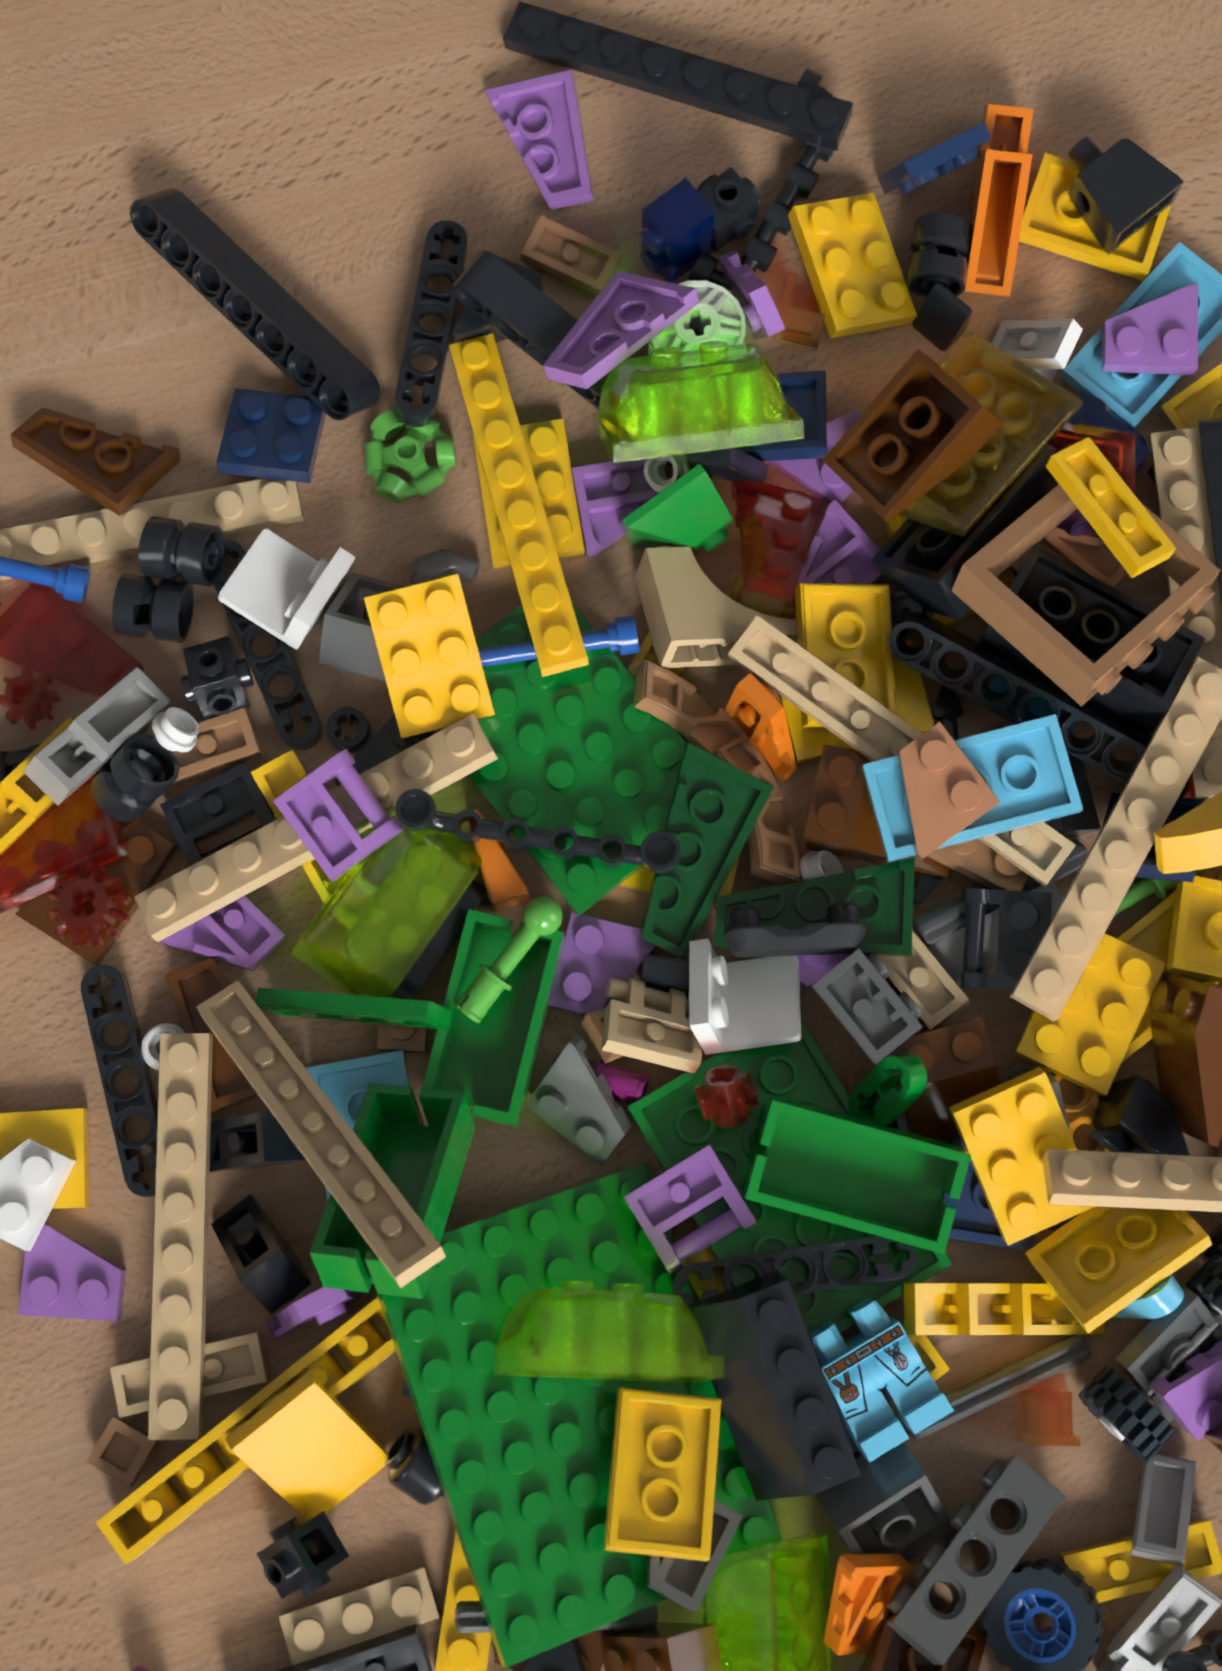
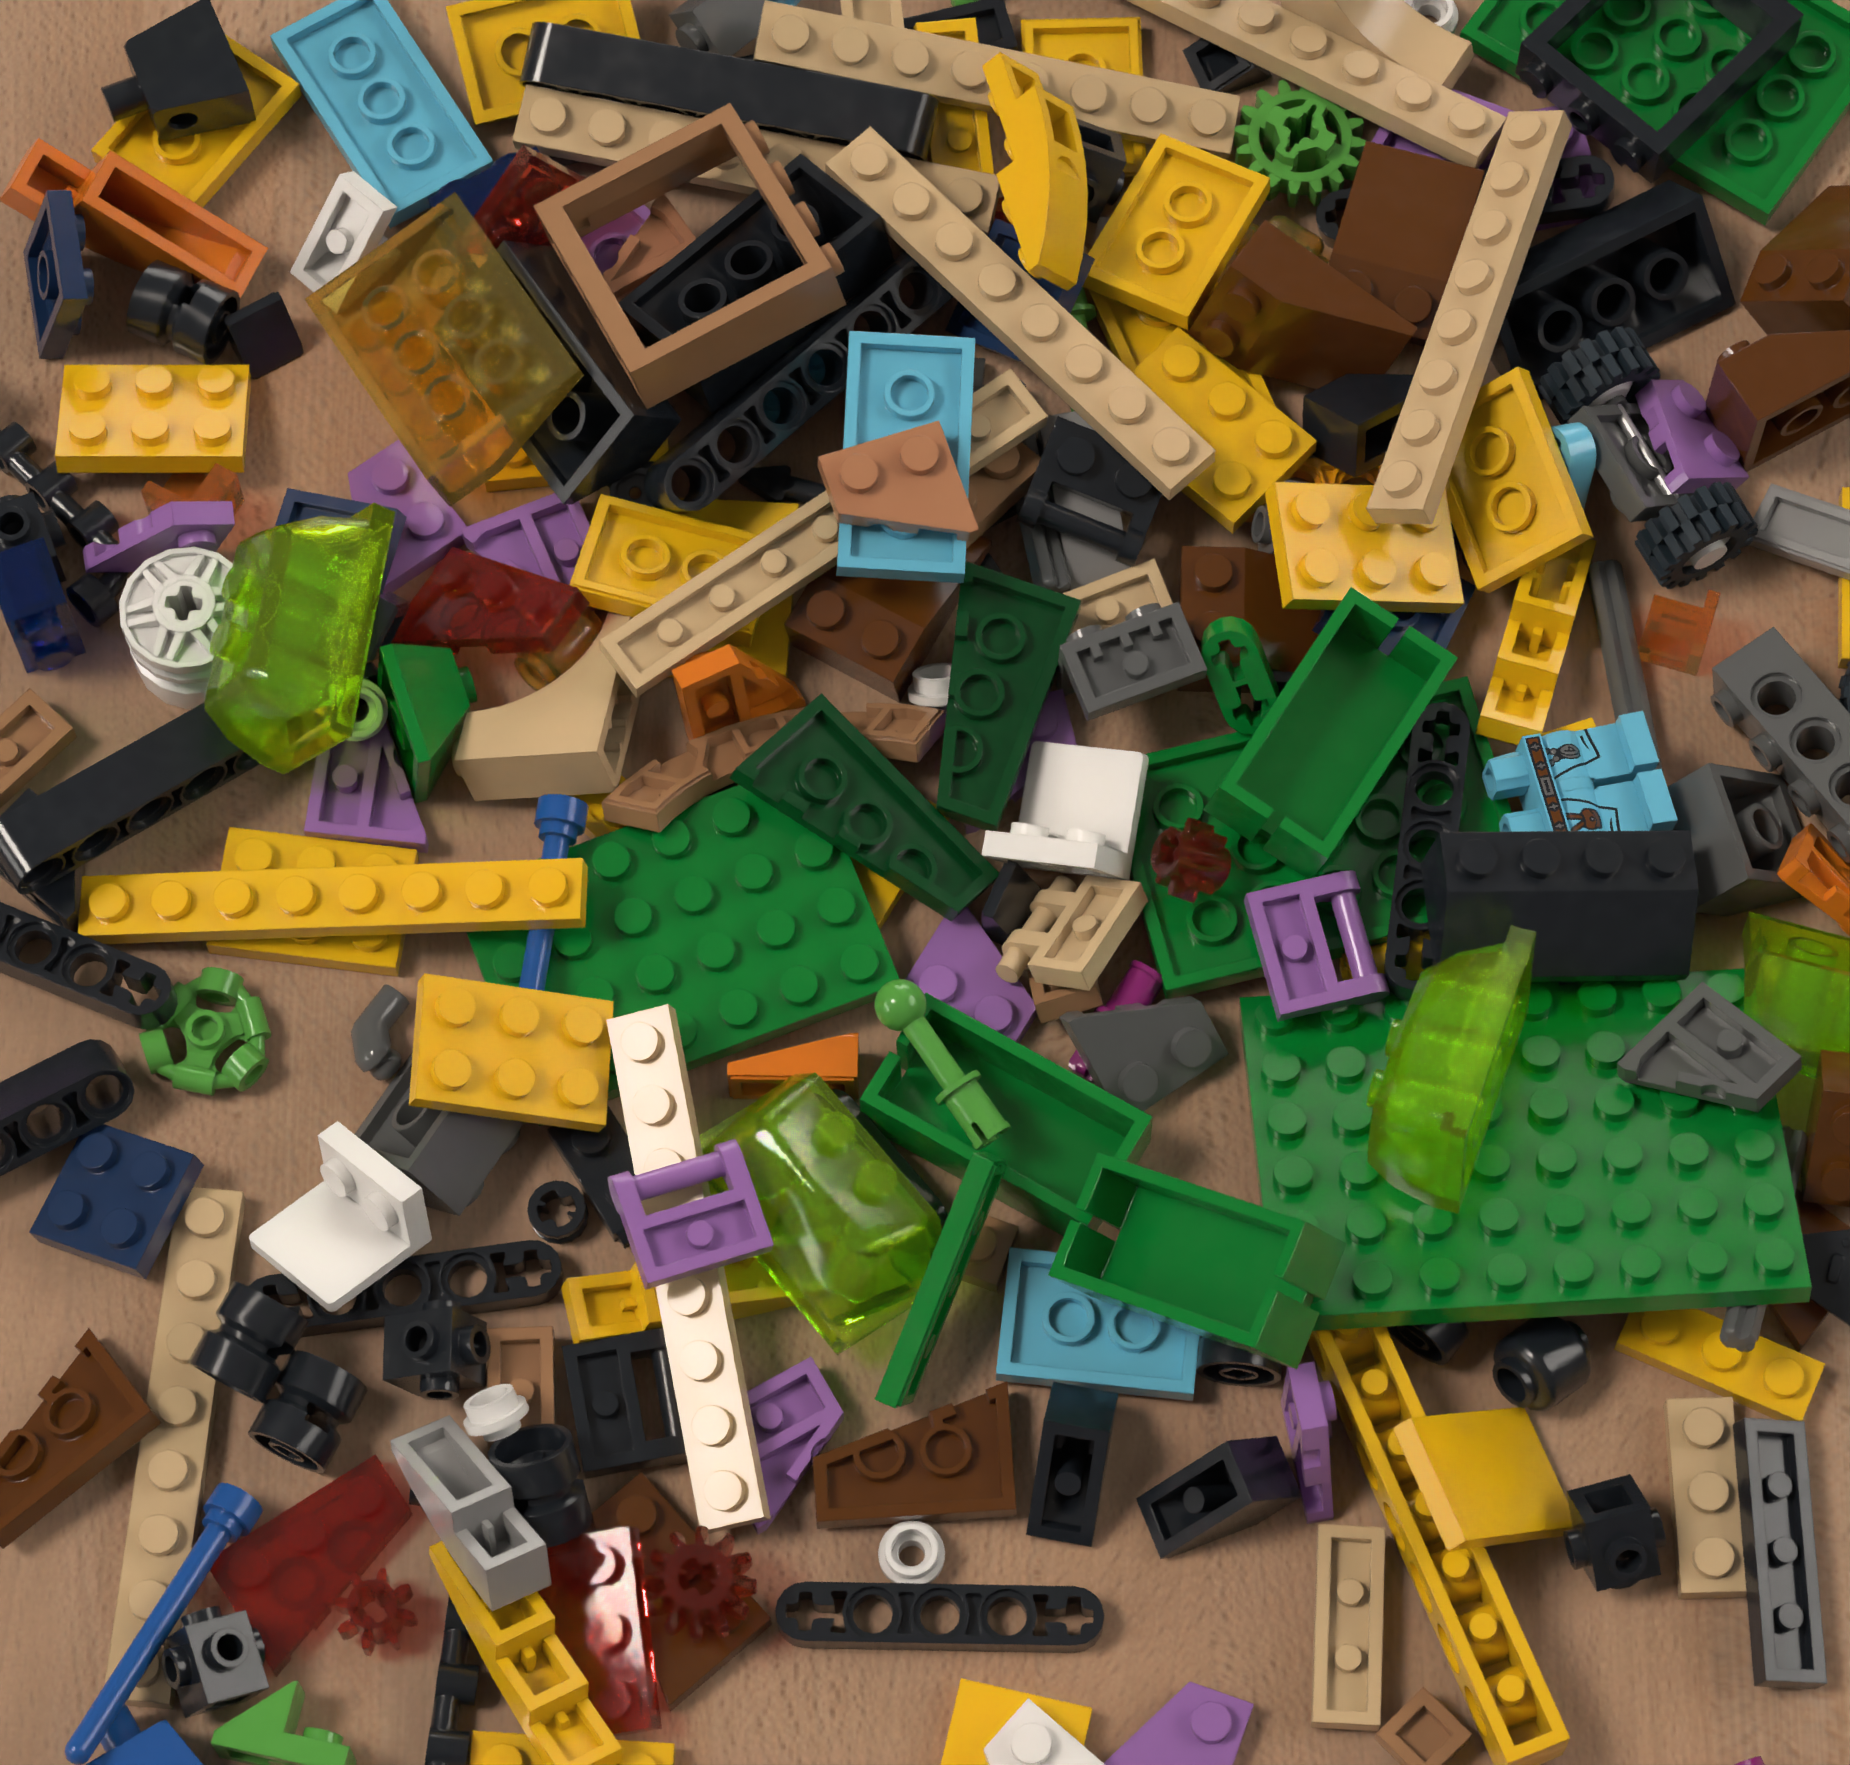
camera: 75 degrees left, 10 degrees down
tan plate [148,1033,213,1440] -> none
tan plate [196,981,446,1288] -> none
black bar [395,789,681,873] -> none
medium lavender wing [543,270,699,389] -> none
yellow tile [603,1388,721,1562] -> none
black piece [723,902,867,958] -> none
reddish brown slope [822,349,1003,522] -> none
yellow plate [1045,437,1176,578] -> none
medium lavender wing [1101,284,1198,375] -> none

